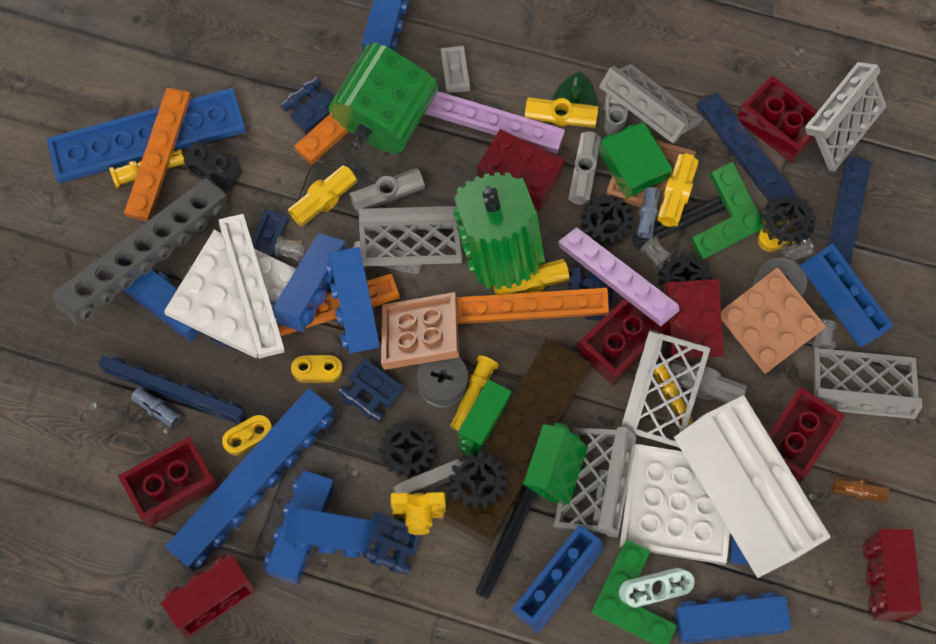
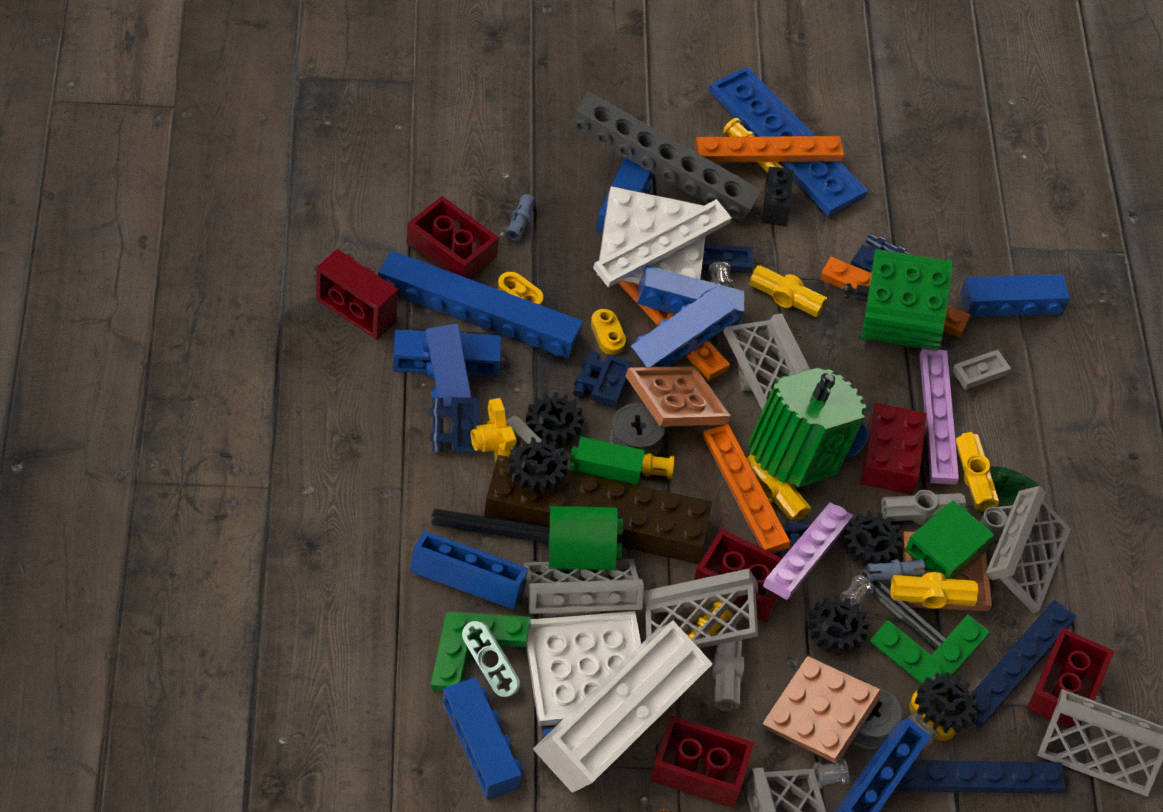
camera: 65 degrees right, 15 degrees down
dark blue plate [98,356,246,425] -> none
light grey piece [349,168,425,214] -> none
dark red brick [663,279,724,359] -> none

